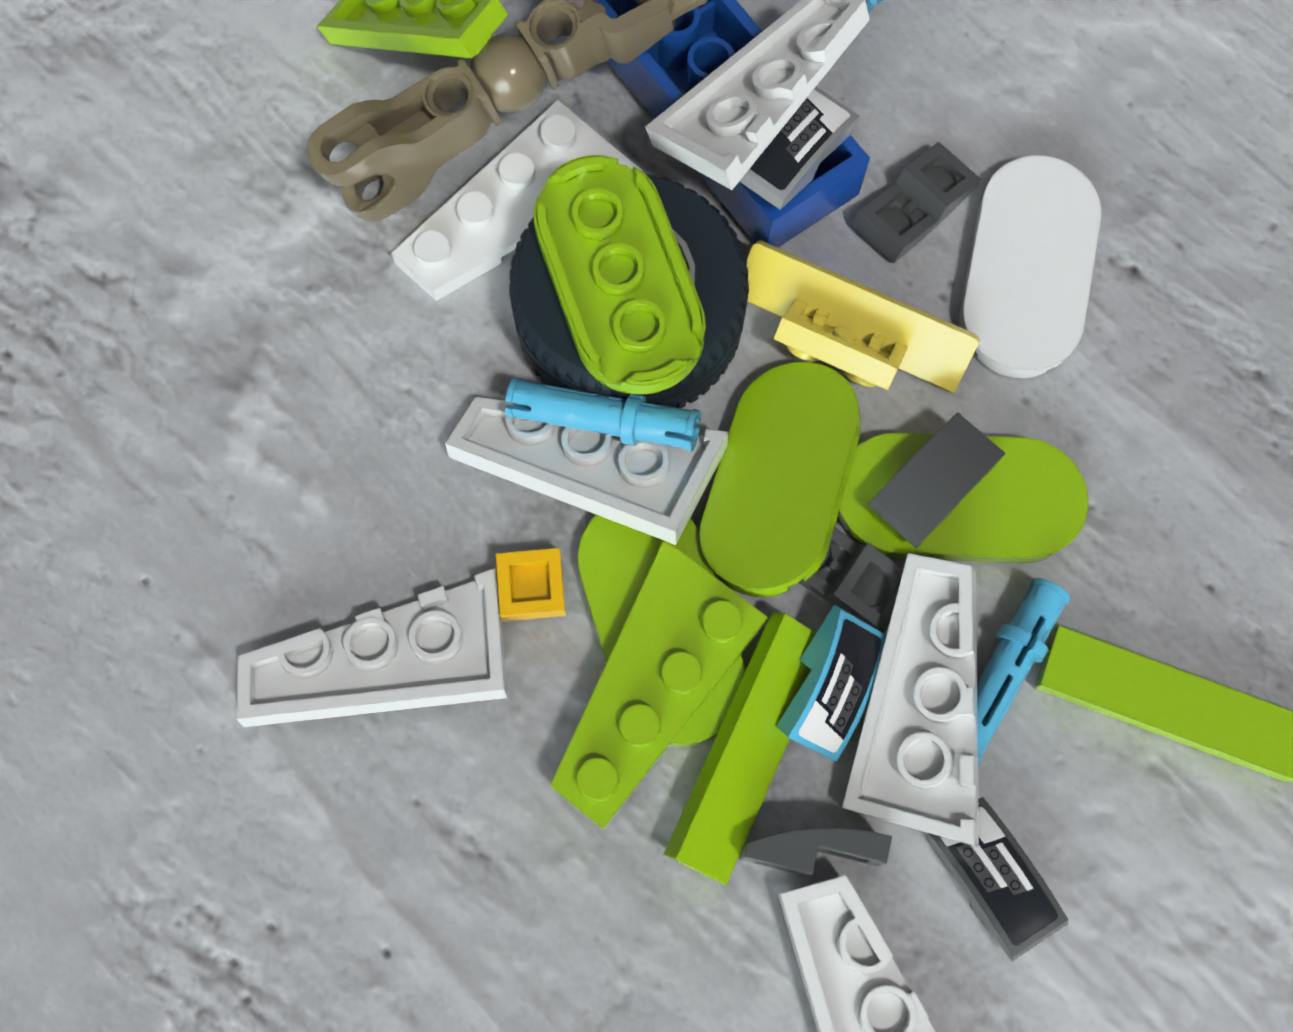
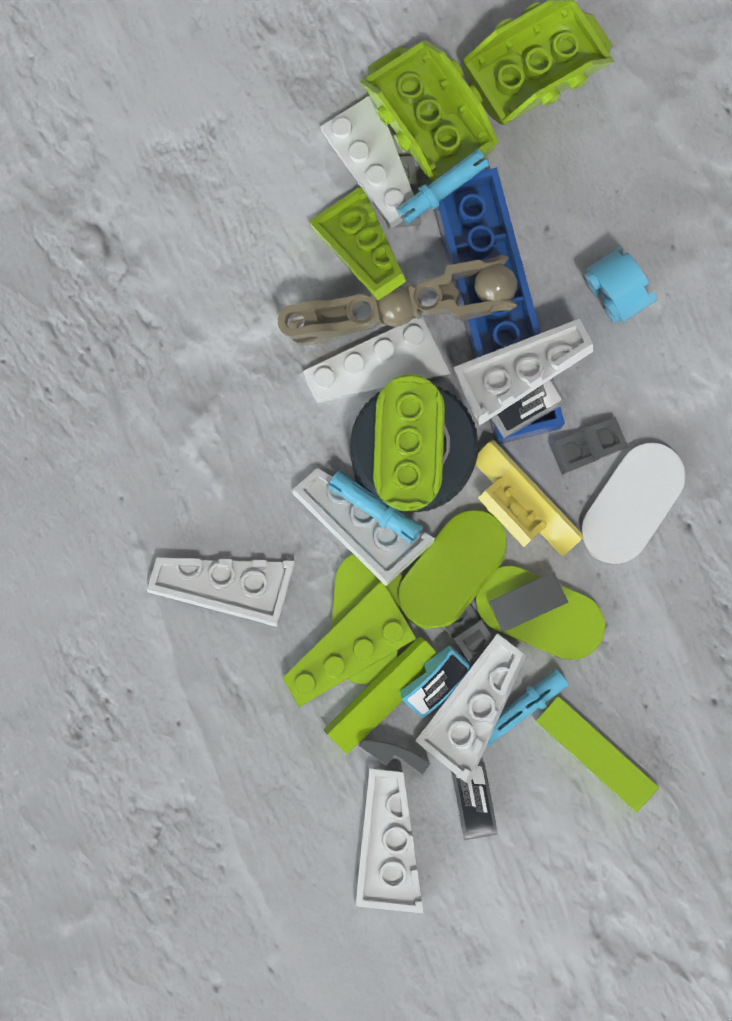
camera: 20 degrees right, 10 degrees up
yellow plate [496,548,566,622] -> none

